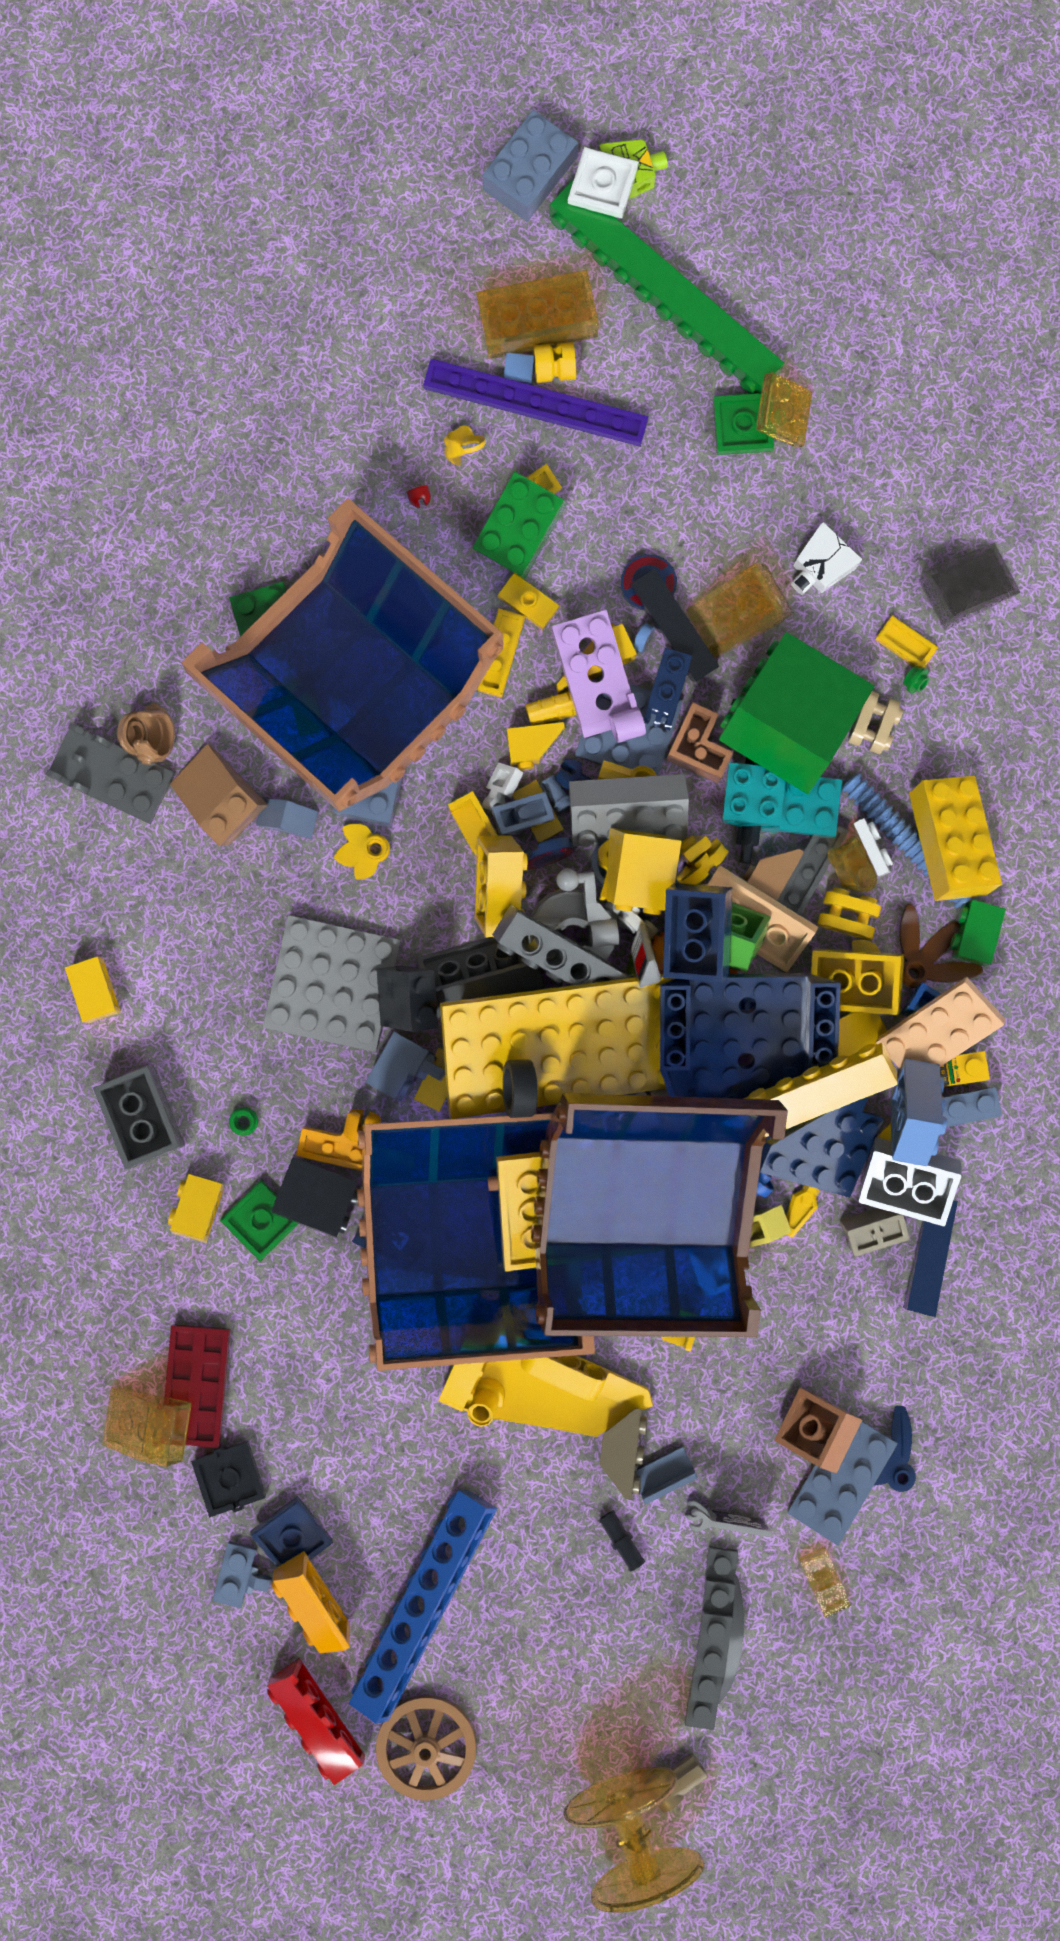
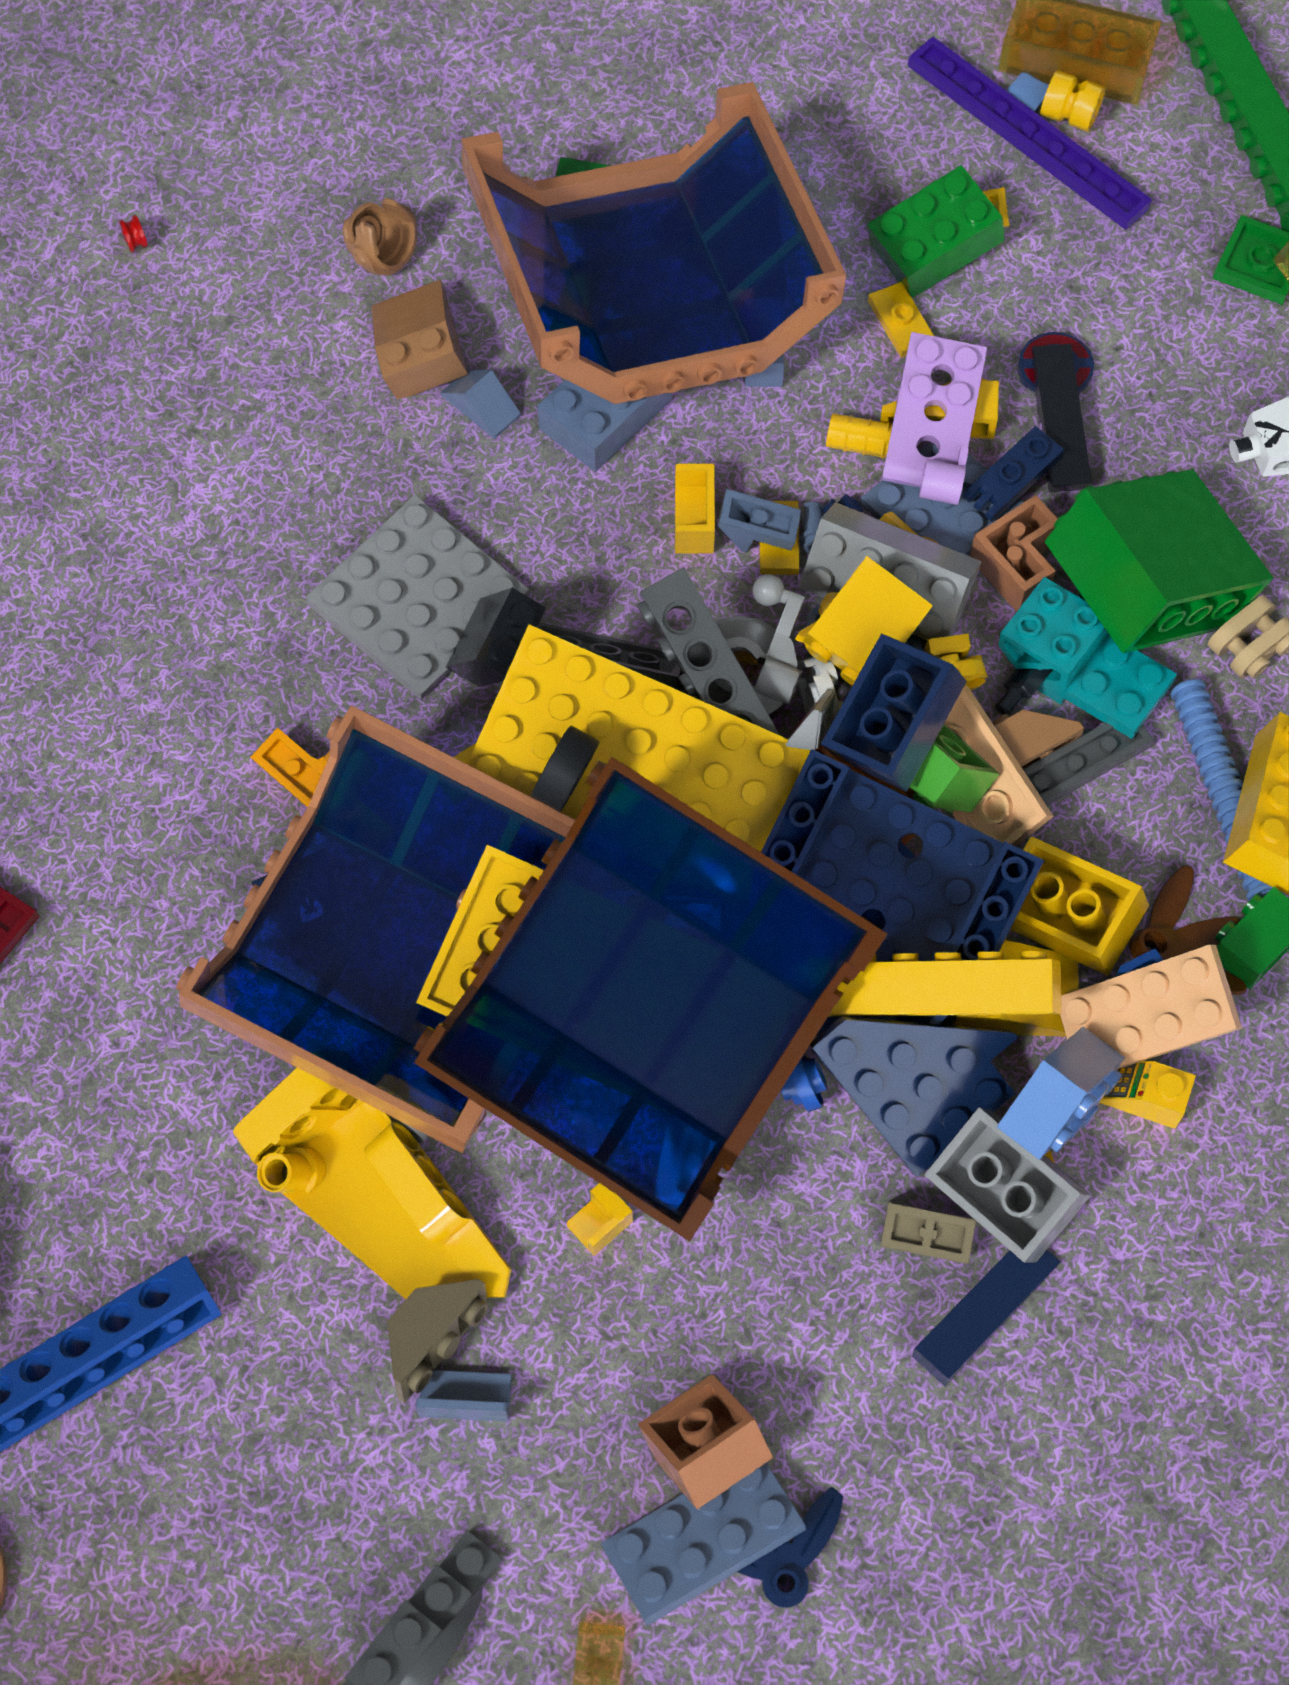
camera: 30 degrees right, 20 degrees down
dark grey hinge [45,723,175,825] -> none
yellow panel [65,956,121,1023] -> none
dark grey brick [93,1066,185,1169] -> none
yellow brick [167,1174,224,1243] -> none
green tile [220,1179,298,1262] -> none
green plate [229,1107,258,1136] -> none
black brick [271,1157,358,1238] -> none
yellow plate [334,824,390,880] -> none
sand blue hinge [366,1032,446,1101] -> none
red hinge [406,485,431,508] -> none
yellow piece [444,425,486,466] -> none
yellow brick [474,835,528,937] -> none
yellow tile [477,608,526,698] -> none
white plate [482,763,523,814] -> none
yellow slope [507,722,565,771] -> none
dark blue tile [523,837,575,870] -> none
black pin [598,1510,645,1572] -> none
medium blue tile [633,623,655,653] -> none
light grey flag [685,1500,771,1537] -> none
clear yellow slope [686,563,794,658] -> none
light yellow slope [749,1205,791,1248] -> none
yellow piece [786,1185,820,1238] -> none
yellow brick [817,887,881,941] -> none
clear yellow piece [827,835,877,892] -> none
white plate [854,818,893,877] -> none
sand blue brick [943,1087,1002,1127] -> none

